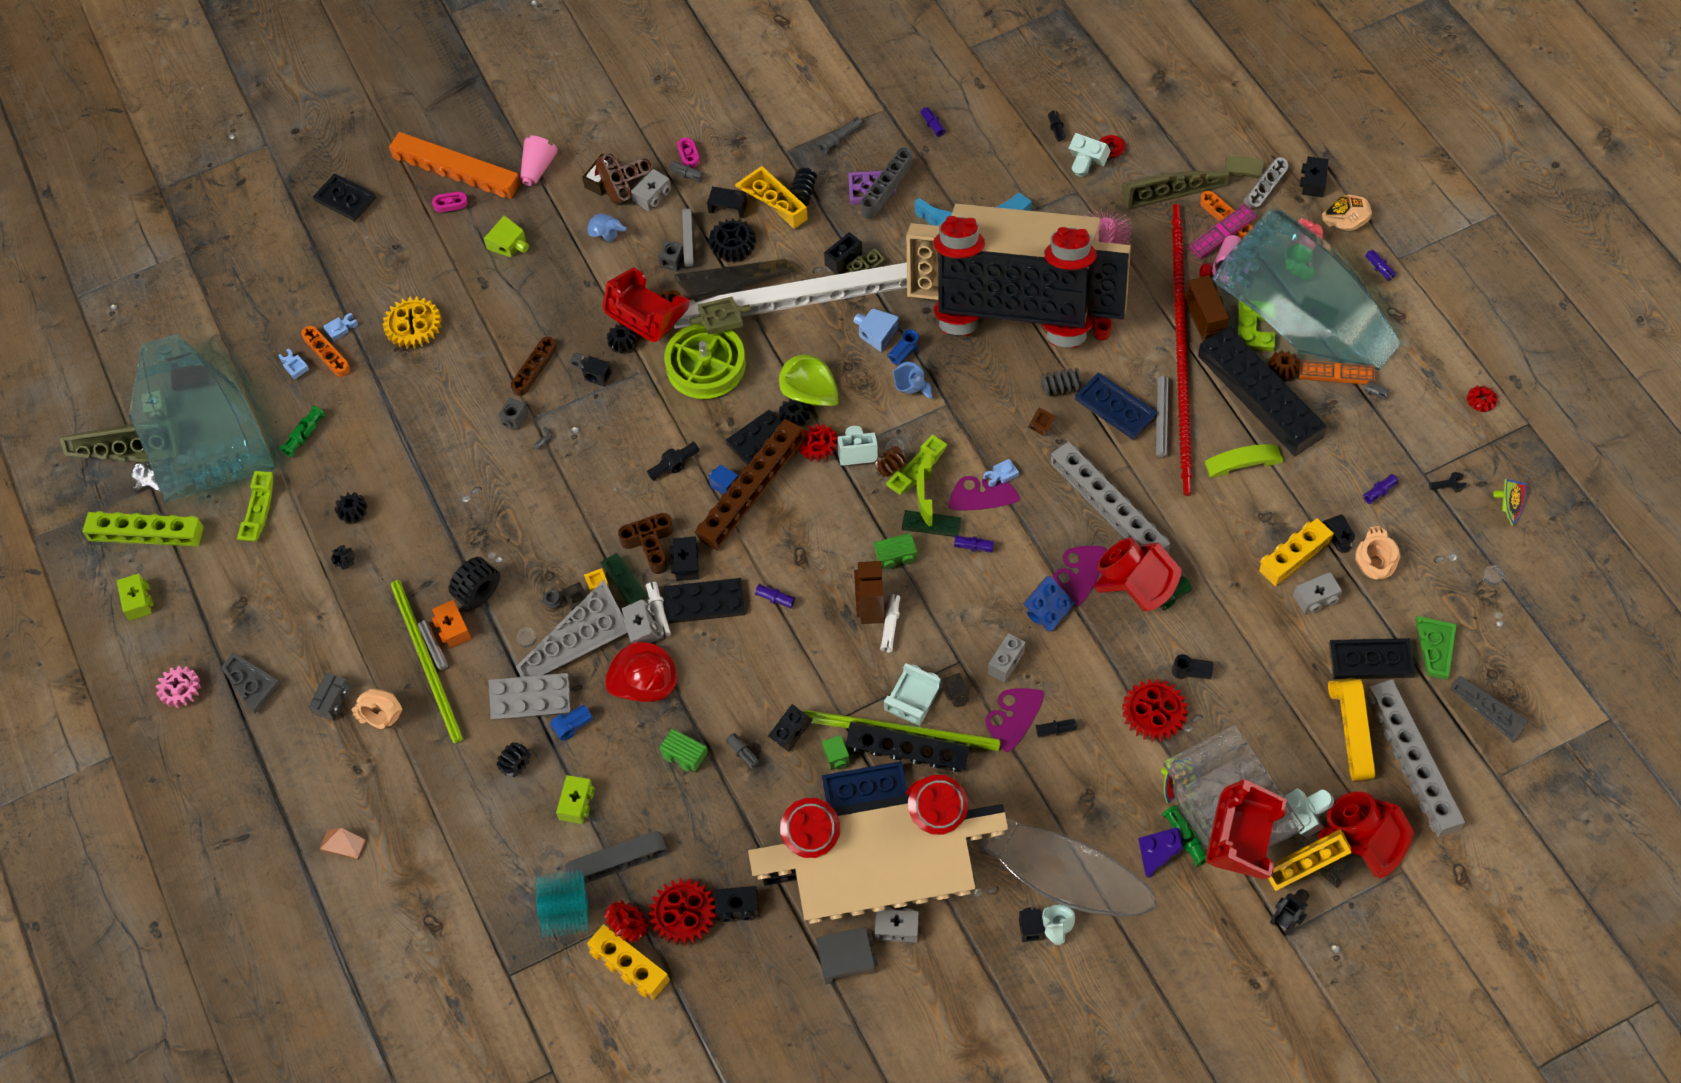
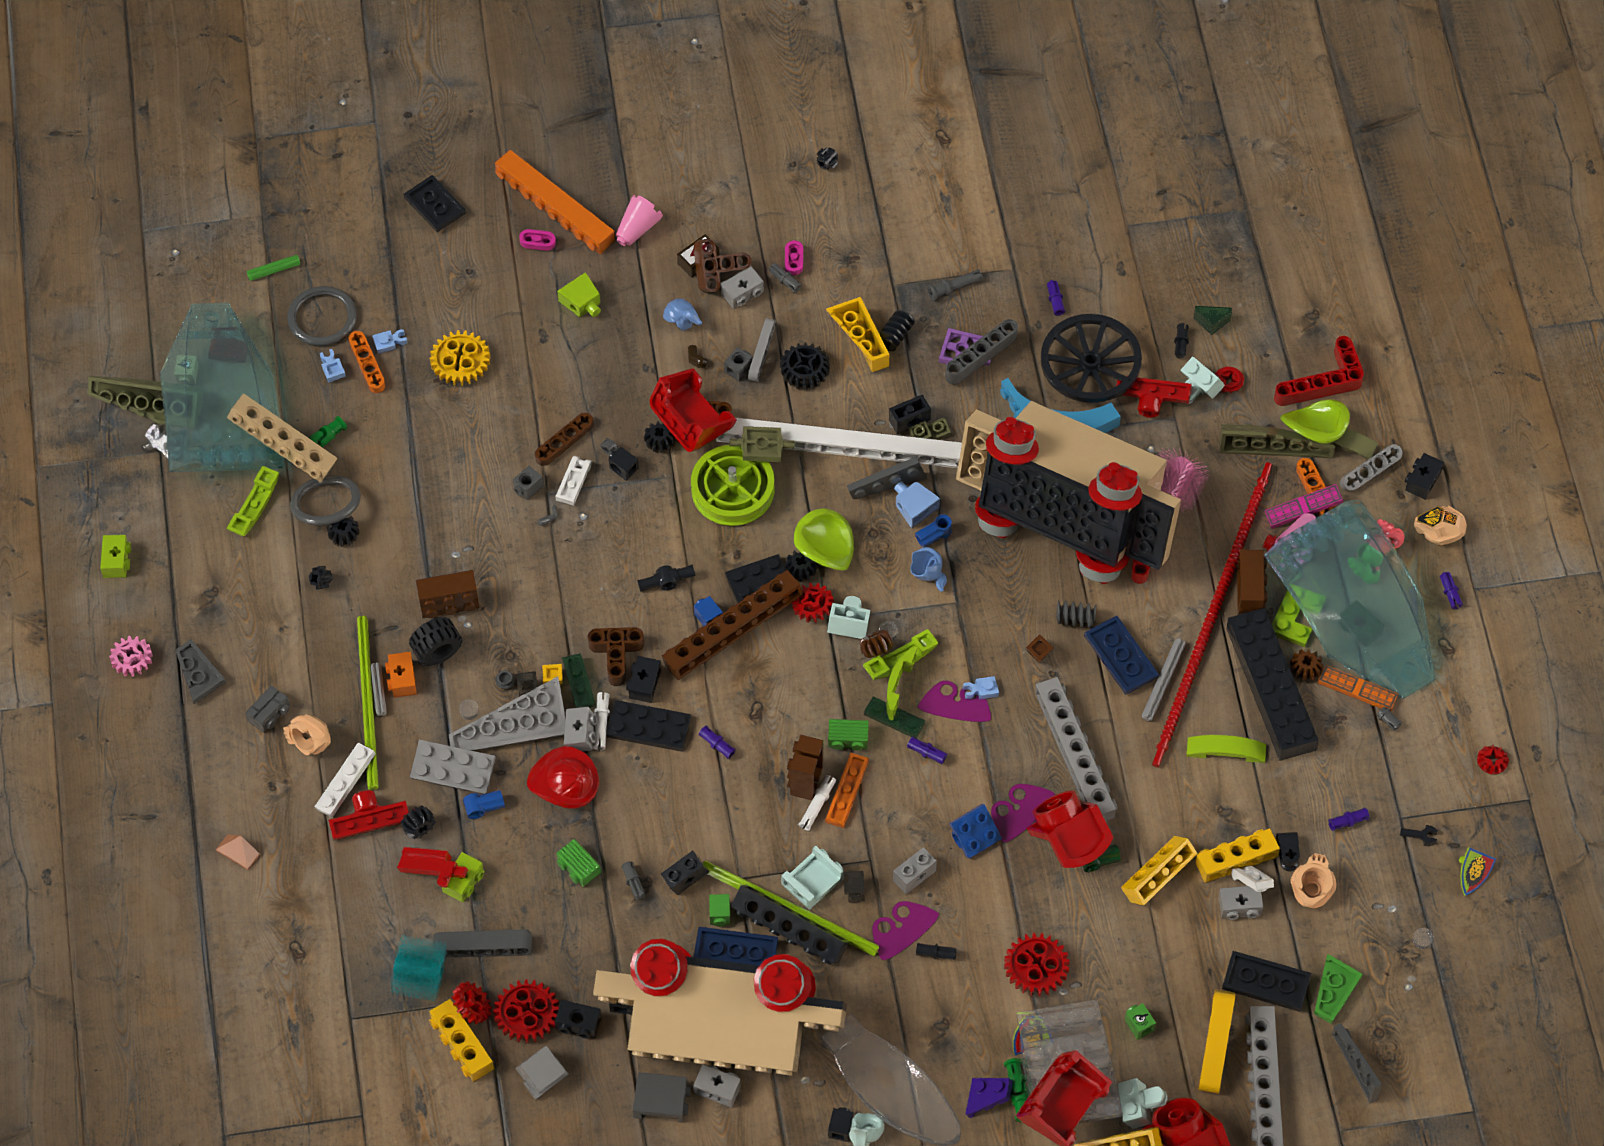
camera: 15 degrees right, 0 degrees up
lime brick [82,511,204,547] -> none
clear smoke wing [675,259,794,303] -> none
black panel [707,186,747,218] -> none
black piece [1171,654,1213,680] -> none
none -> tan brick [227,393,338,482]
none -> bright green axle [247,255,300,281]
none -> dark grey wedge [287,286,357,346]
none -> dark grey wedge [290,475,361,526]
none -> white plate [314,743,376,818]
none -> red plate [328,790,409,841]
none -> red piece [397,847,468,888]
none -> reddish brown piece [416,570,480,618]
none -> light grey plate [515,1046,568,1099]
none -> white plate [556,456,592,506]
none -> dark brown arm [688,345,708,368]
none -> black gear [816,147,838,170]
none -> orange tile [825,752,869,828]
none -> dark grey wing [847,456,927,499]
none -> black wheel [1041,314,1142,403]
none -> red plate [1116,376,1192,418]
none -> yellow brick [1121,836,1198,905]
none -> bright green brick [1125,1003,1156,1040]
none -> clear green slope [1194,306,1232,335]
none -> white plate [1231,866,1274,892]
none -> red beam [1274,336,1364,406]
none -> lime piece [1280,399,1350,444]

